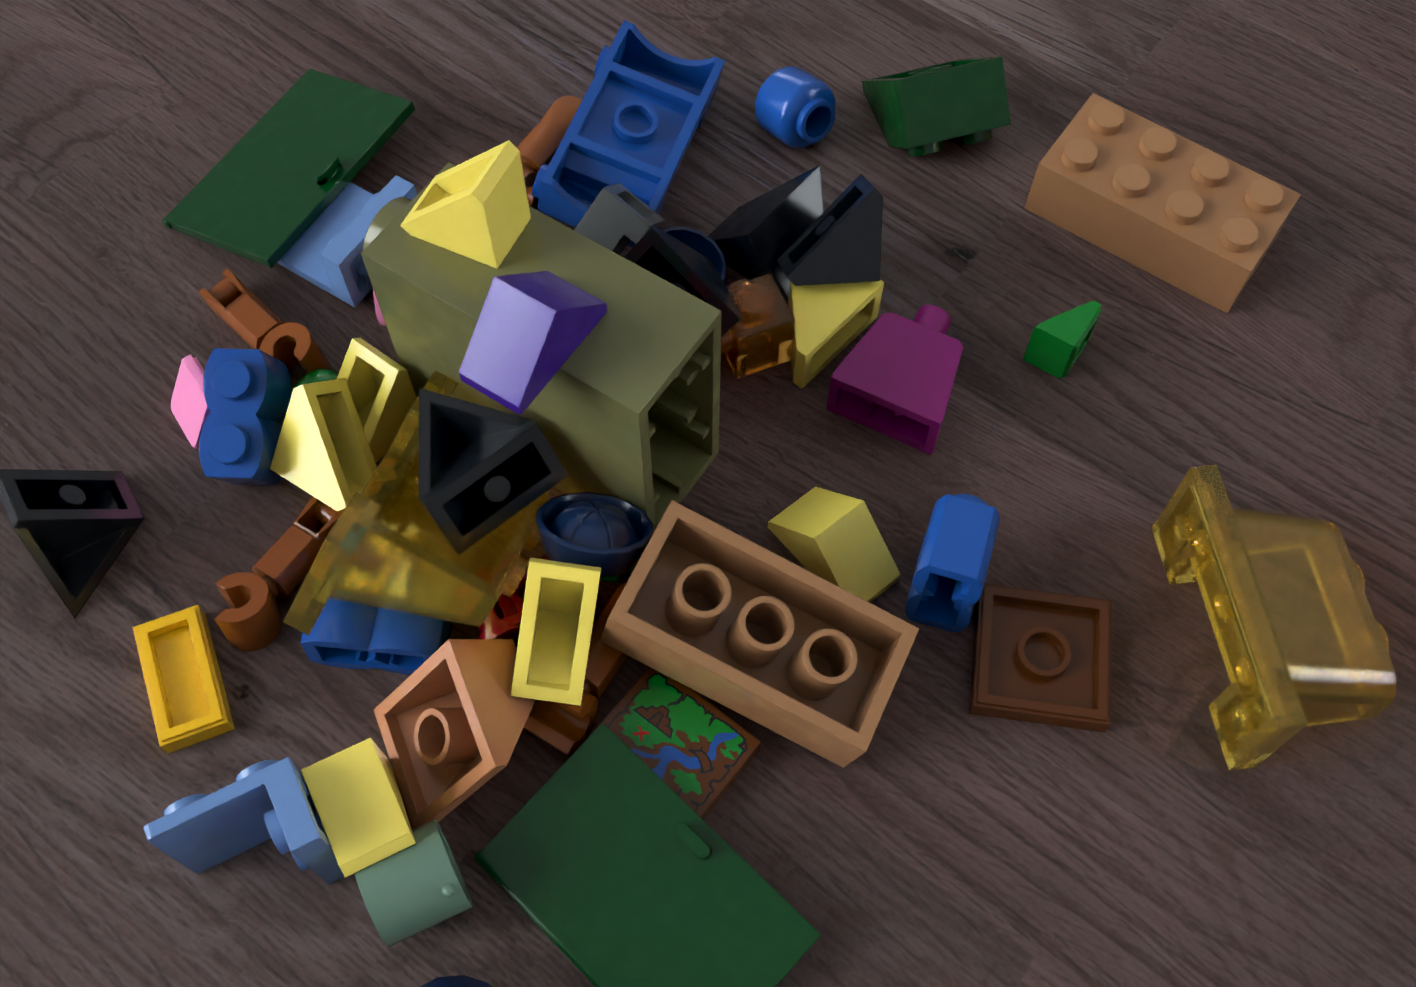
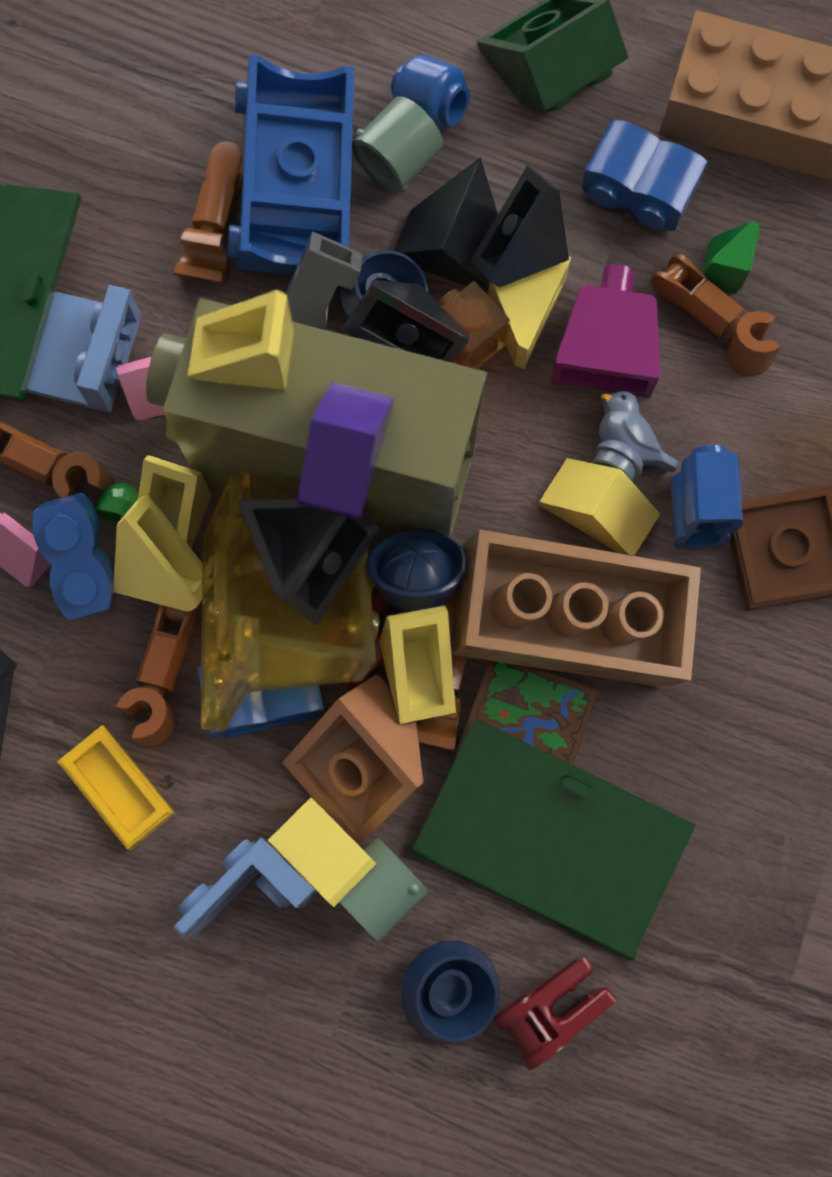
camera: 20 degrees left, 15 degrees up
none -> sand green piece [352,96,443,193]
none -> blue brick [581,119,707,231]
none -> sand blue animal [592,391,679,481]
none -> dark orange piece [651,254,781,376]

